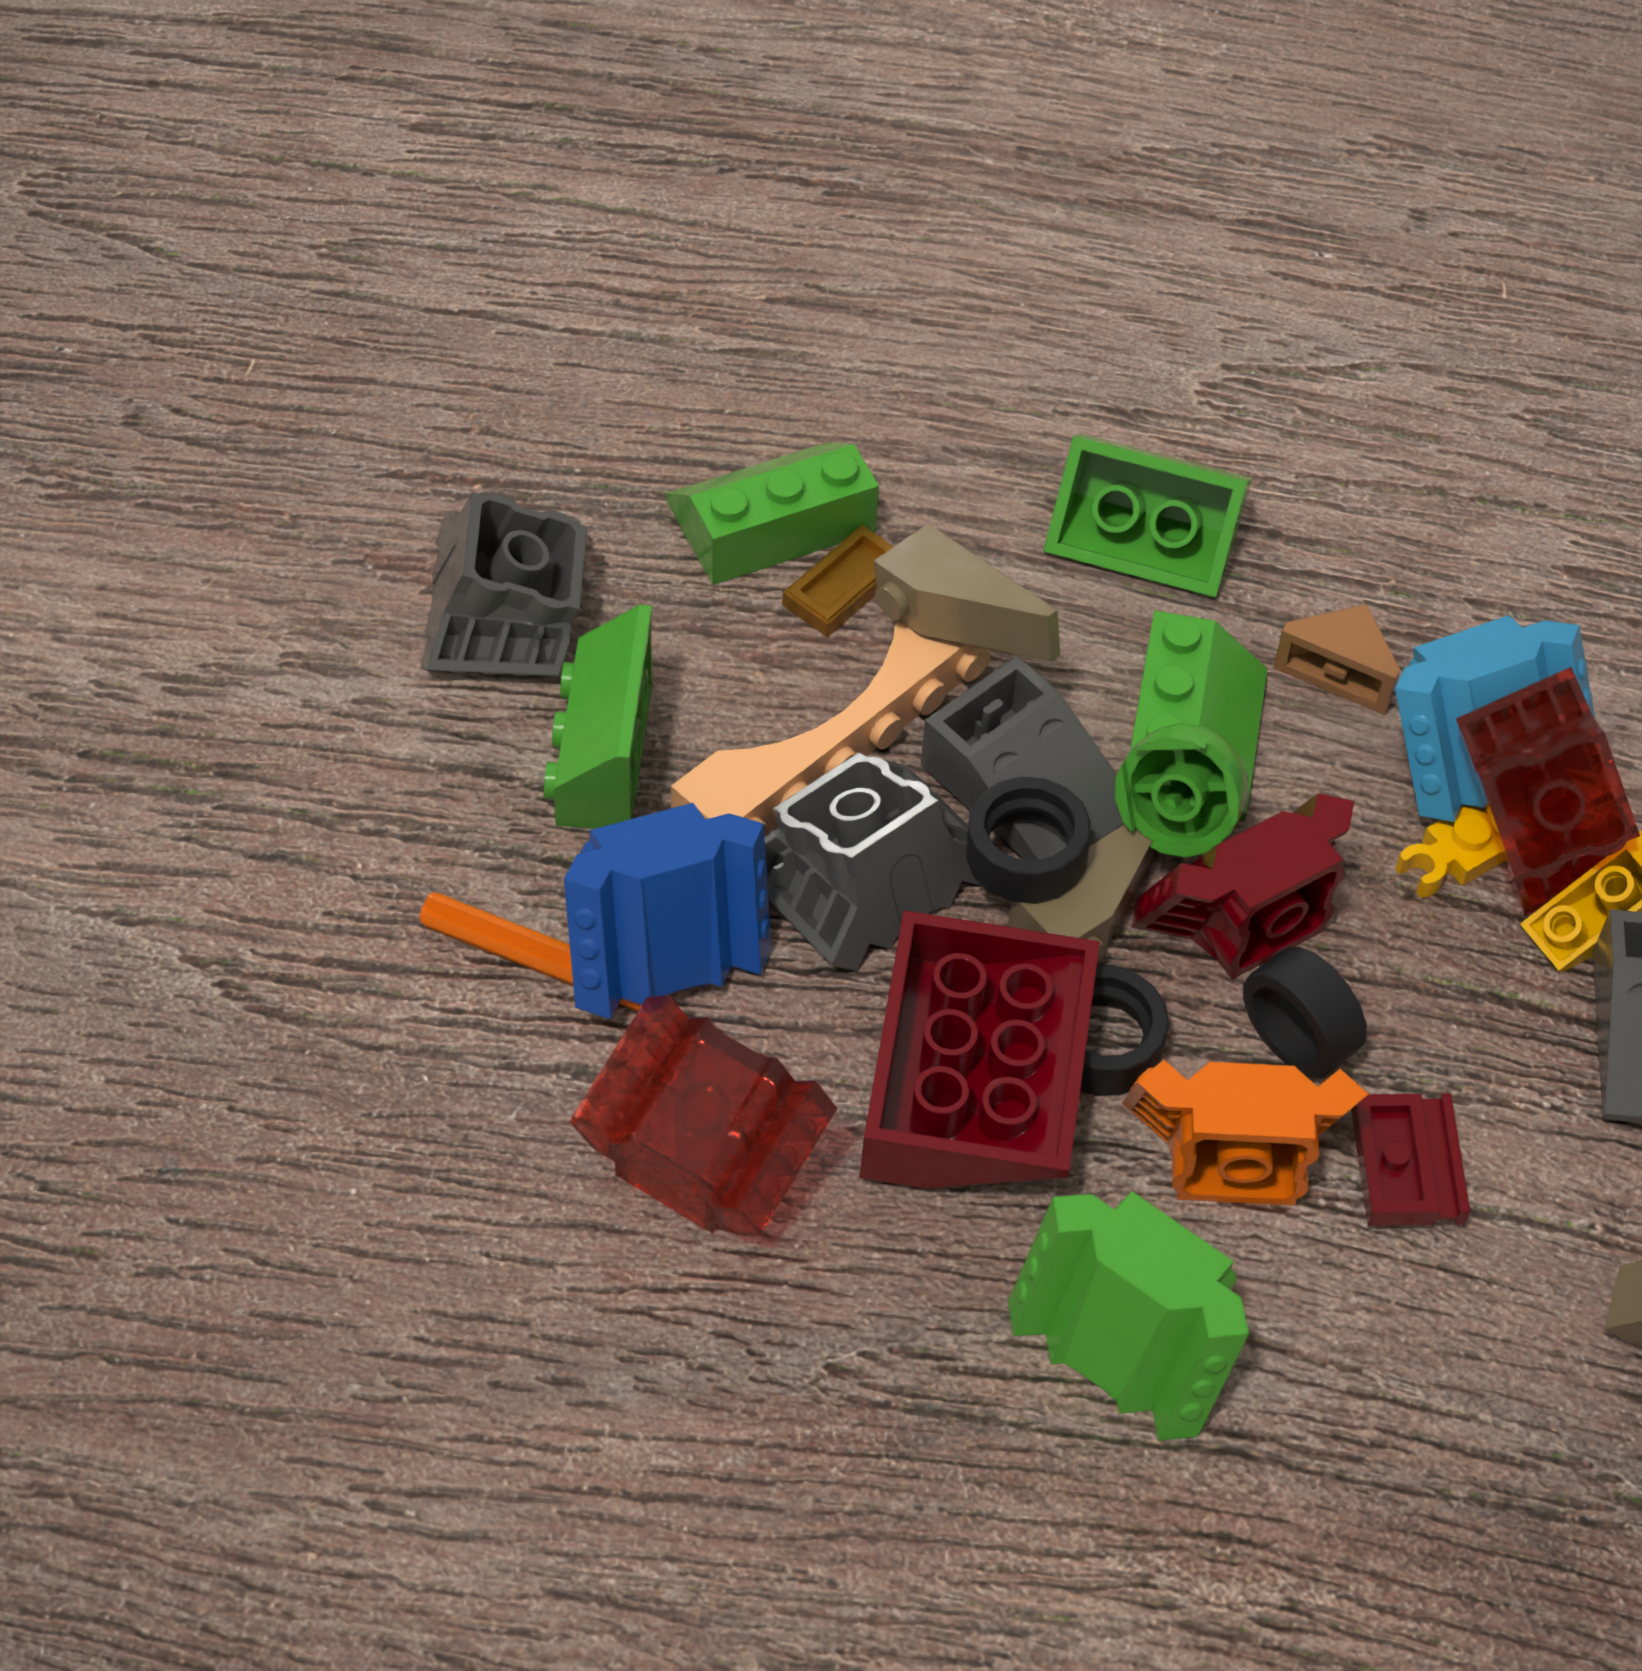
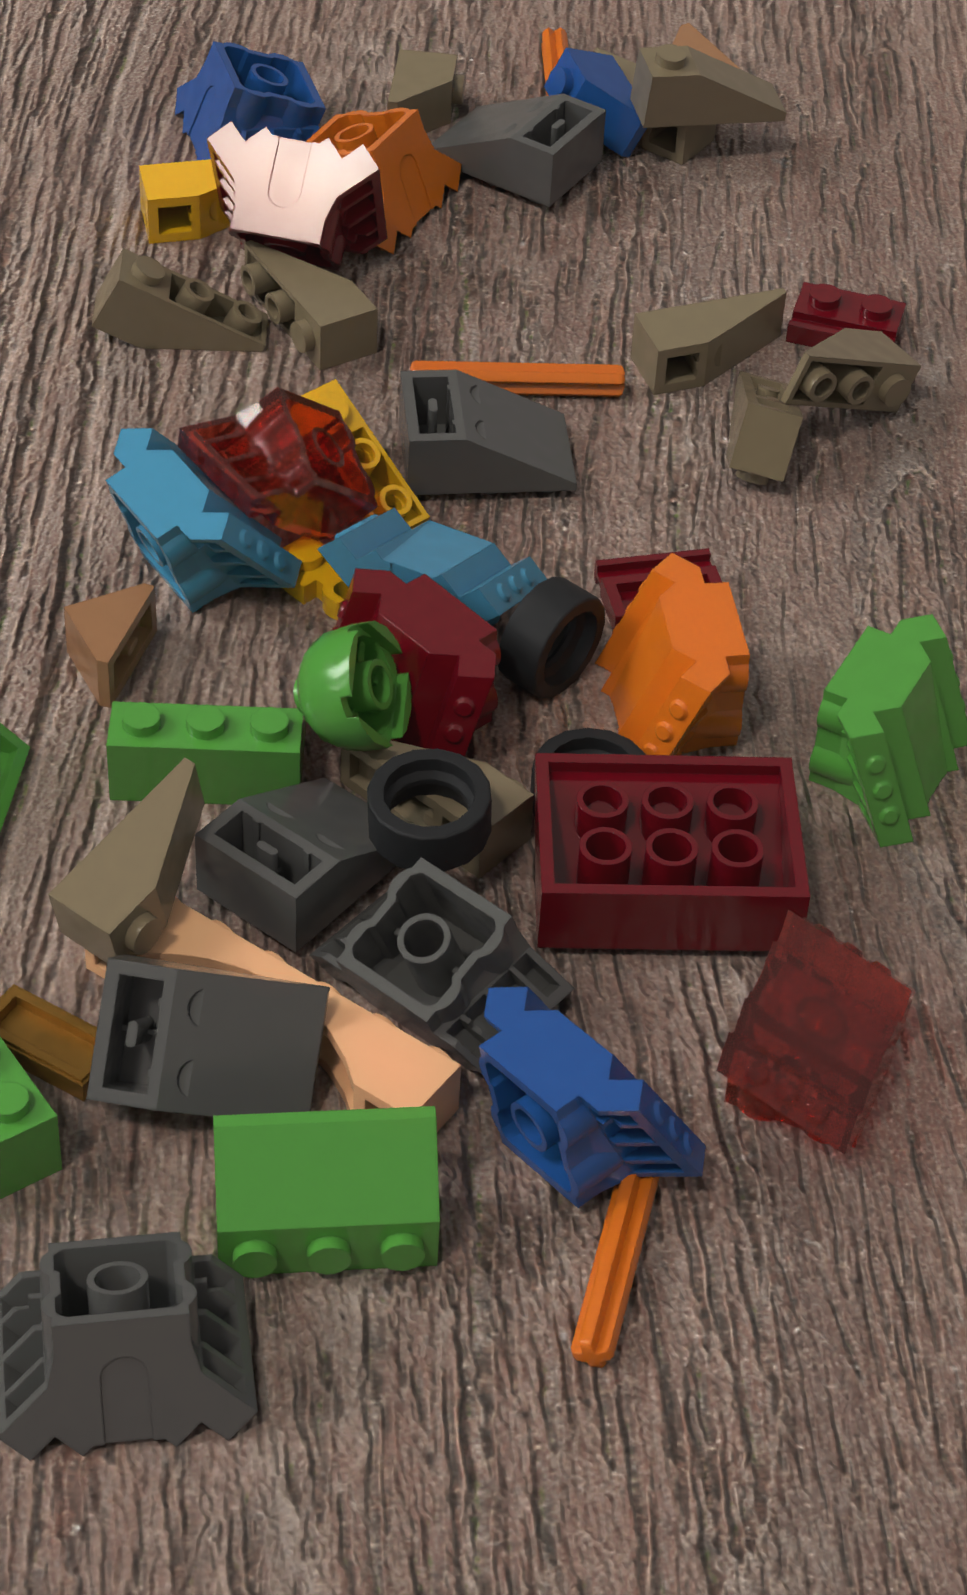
camera: 100 degrees left, 10 degrees down
none -> dark grey slope [86,954,330,1117]
none -> dark azure slope [317,508,547,626]

